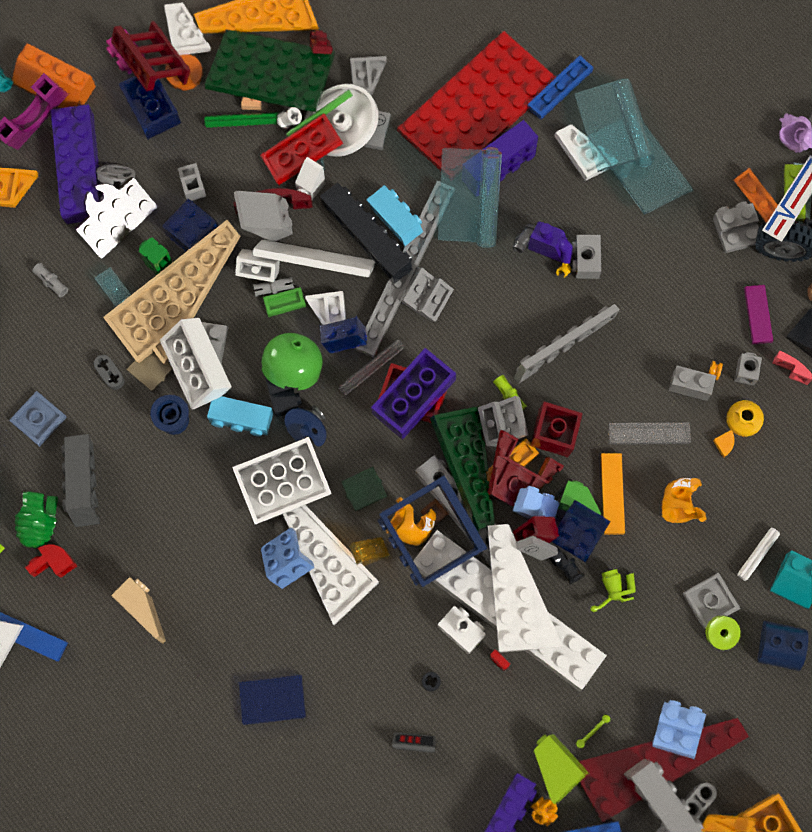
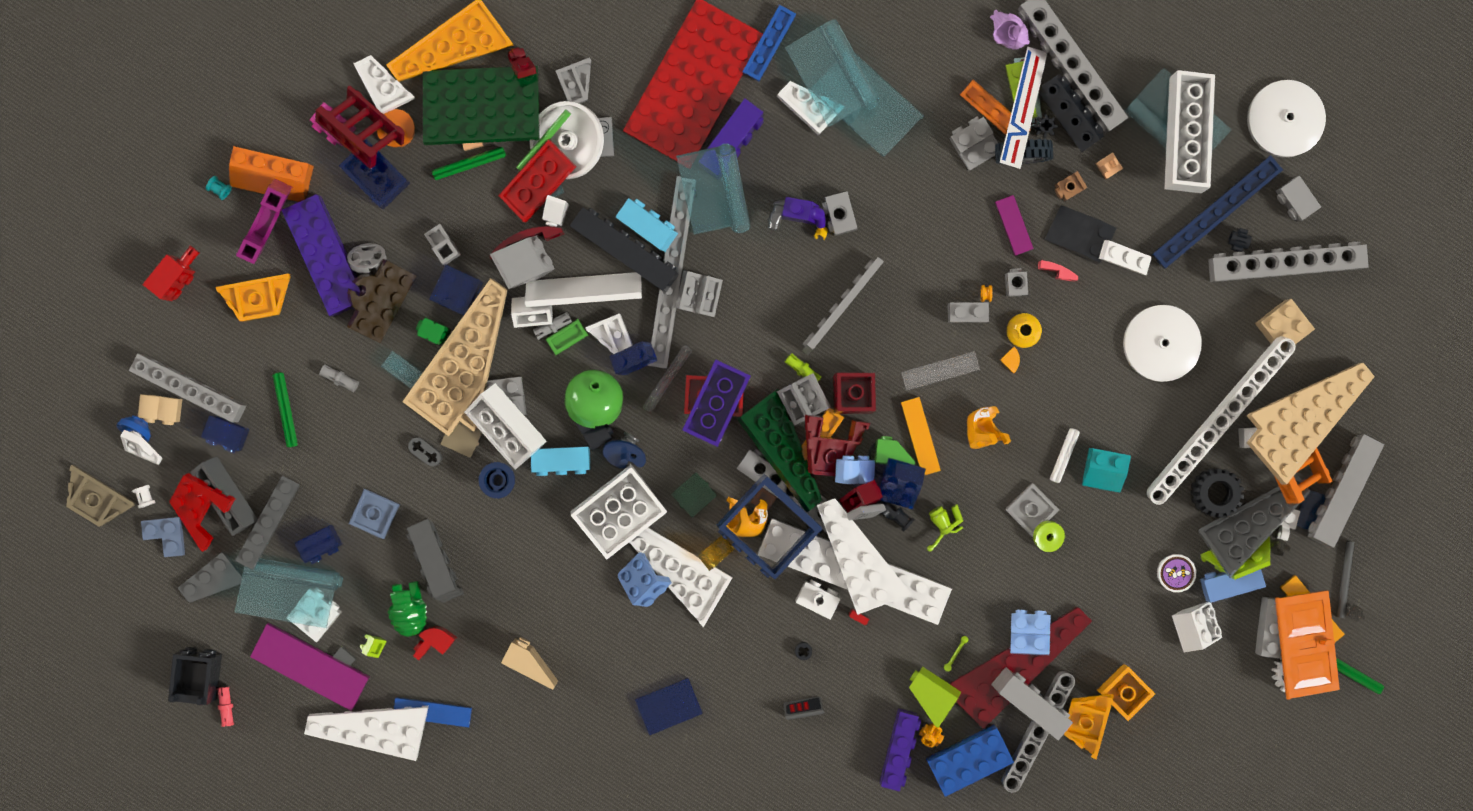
camera: 20 degrees left, 15 degrees up
white bush [277,107,302,129] -> none
dark blue brick [757,621,808,671] -> none

